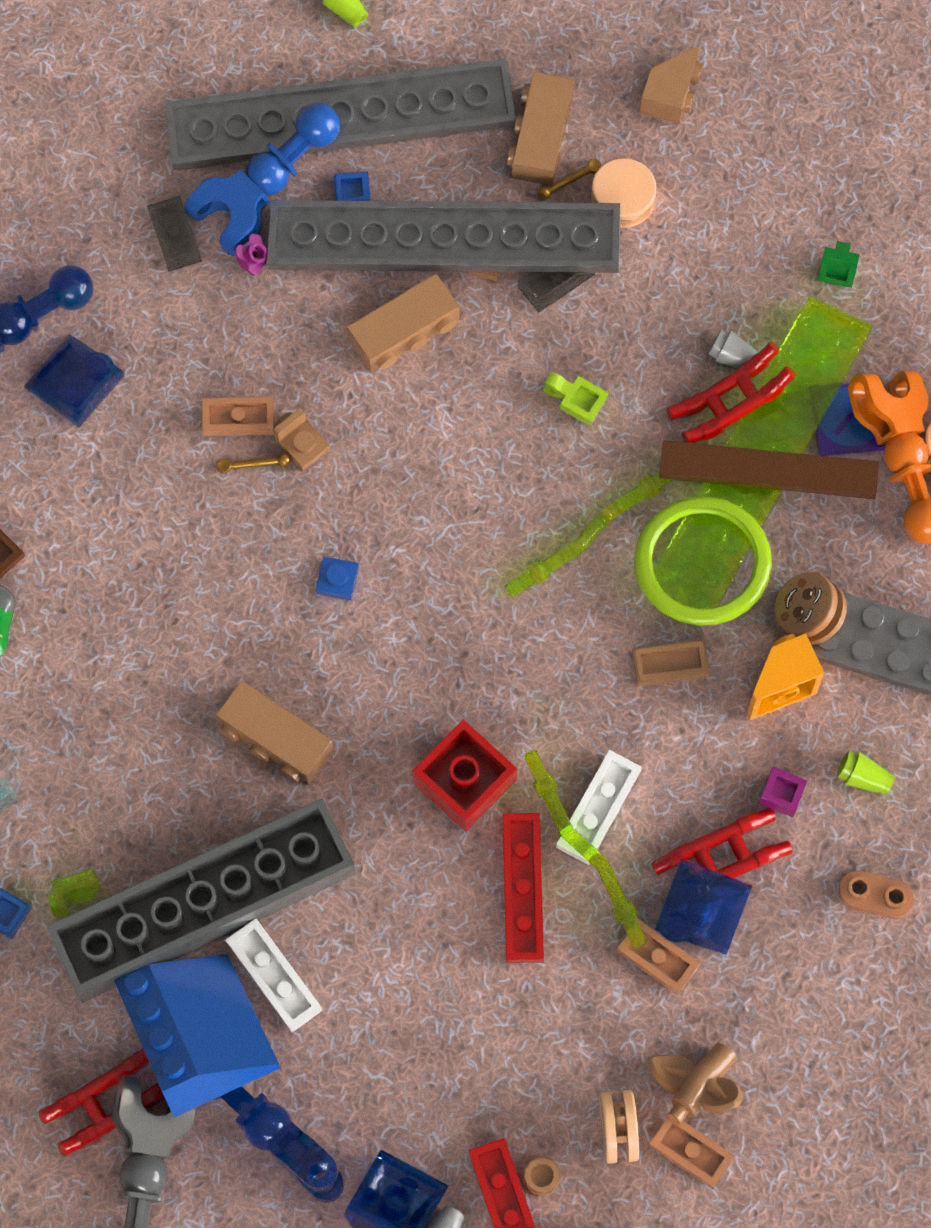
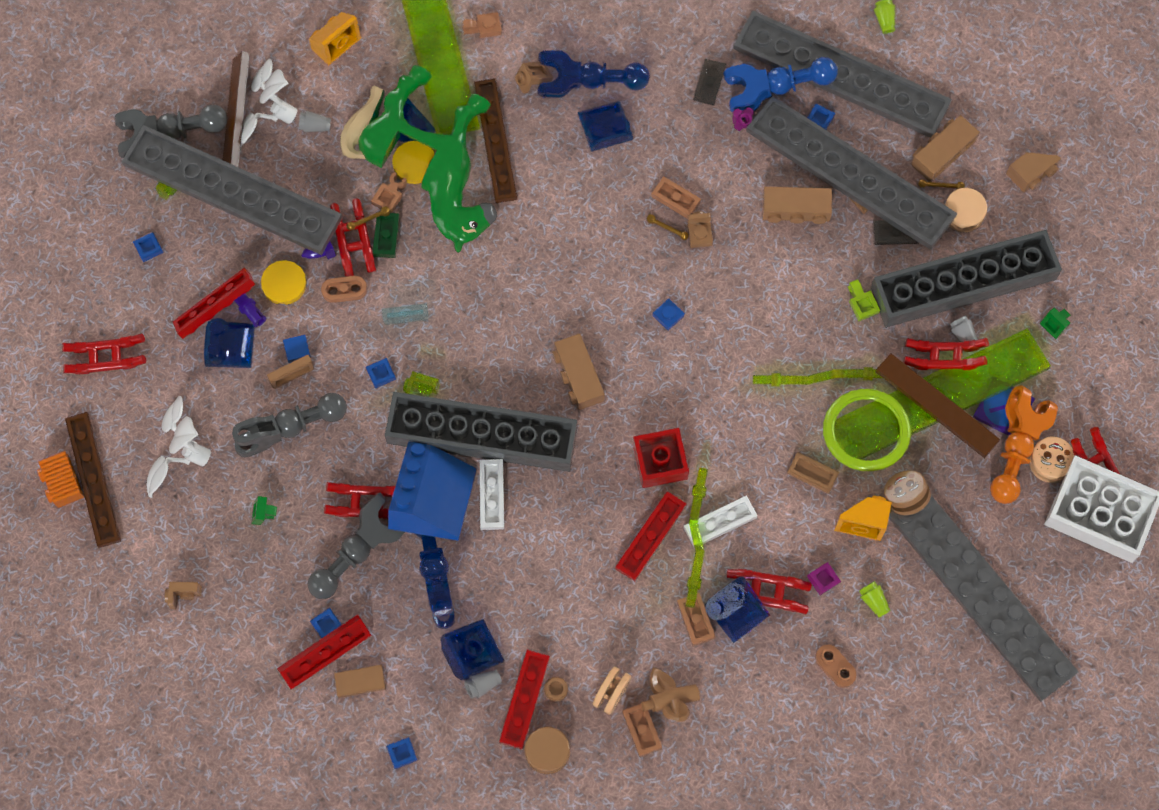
camera: 35 degrees right, 0 degrees up
none -> dark grey brick [871,230,1062,328]

